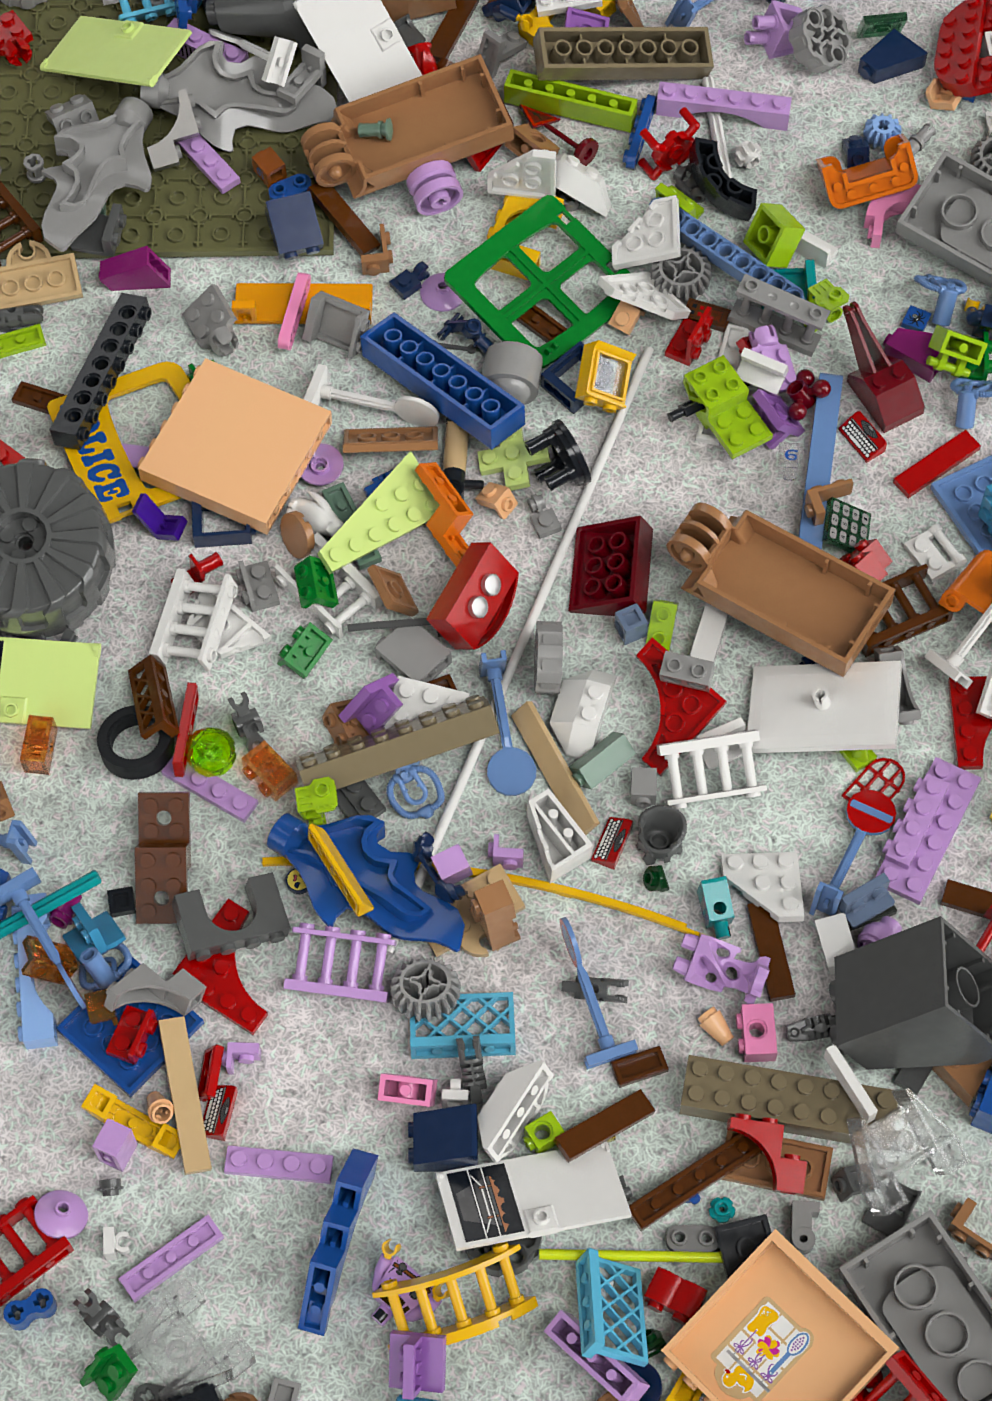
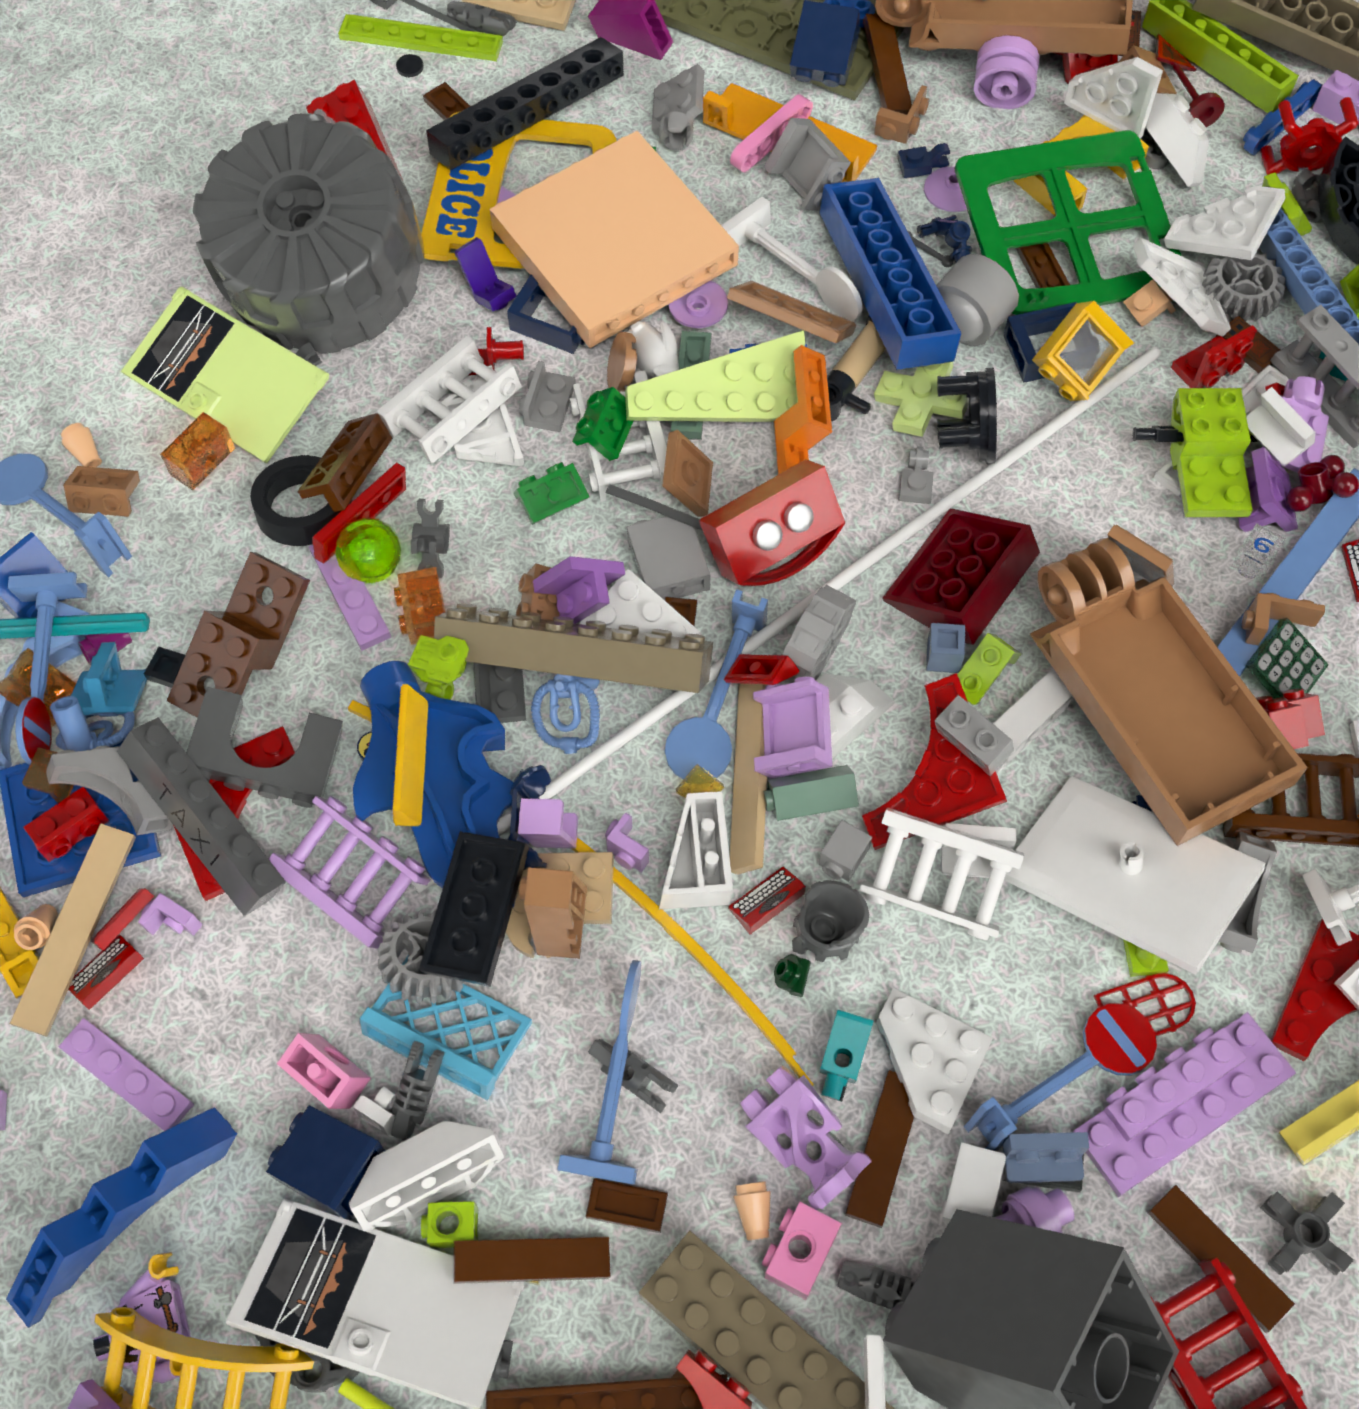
camera: 30 degrees right, 0 degrees up
light nougat bracket [475,482,518,519] -> none
none -> dark grey brick [117,717,286,916]
none -> black tile [419,831,529,987]
none -> clear yellow tile [676,764,724,798]
none -> red slope [724,654,800,685]
none -> lavender panel [753,677,832,778]
none -> medium nougat tile [1107,524,1174,586]

